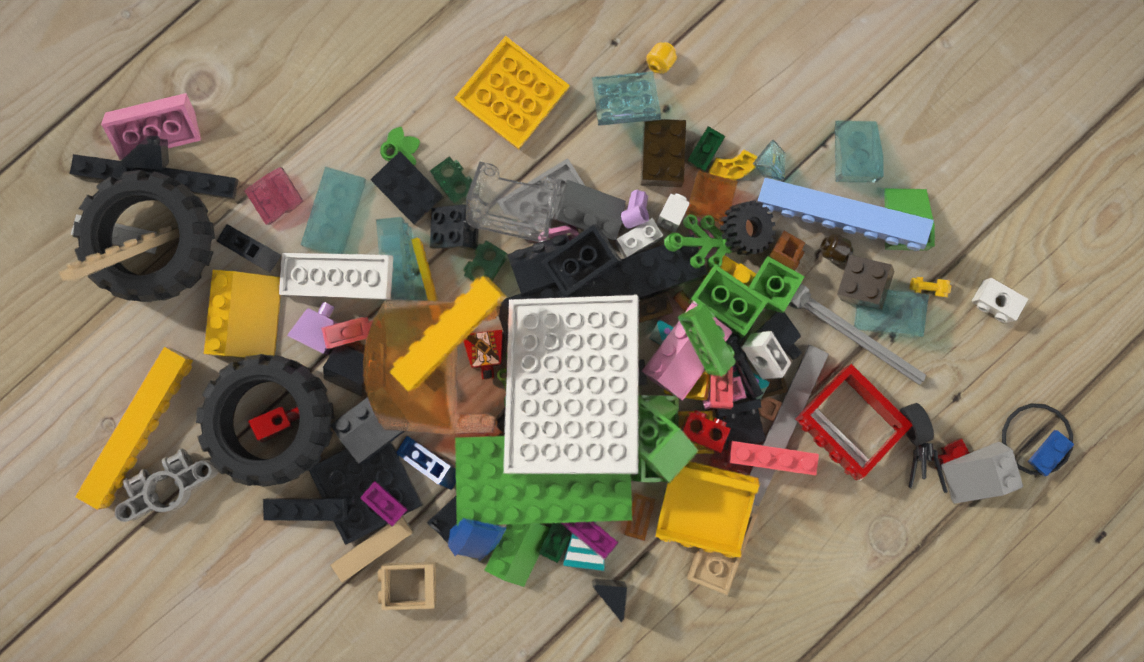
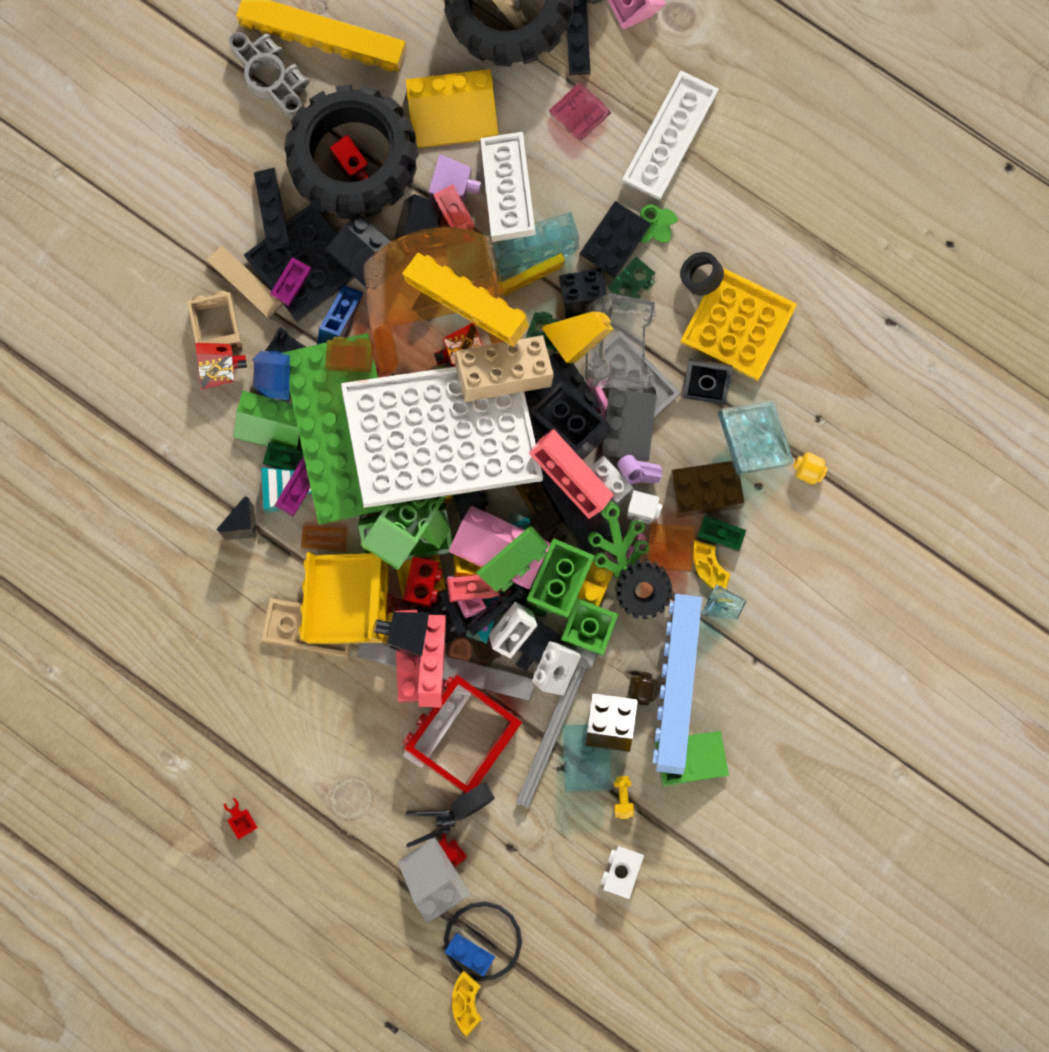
camera: 85 degrees right, 5 degrees down
black slope [216,224,281,273] -> none
clear light blue plate [301,167,366,254] -> none
dark orange cylinder [768,230,806,271] -> none
clear light blue slope [835,121,884,182] -> none
none -> torso [195,343,247,390]
none -> red plate [223,798,259,840]
none -> clear orange brick [325,337,374,373]
none -> black torso [373,612,429,658]
none -> coral brick [418,615,446,707]
none -> yellow tile [452,970,483,1037]
none -> tan brick [455,335,554,402]
none -> coral brick [529,429,614,519]
none -> white brick [531,642,581,695]
none -> yellow slope [542,312,614,363]
none -> white plate [622,71,719,201]
none -> black tyre [680,252,724,296]
none -> black slope [682,358,733,405]

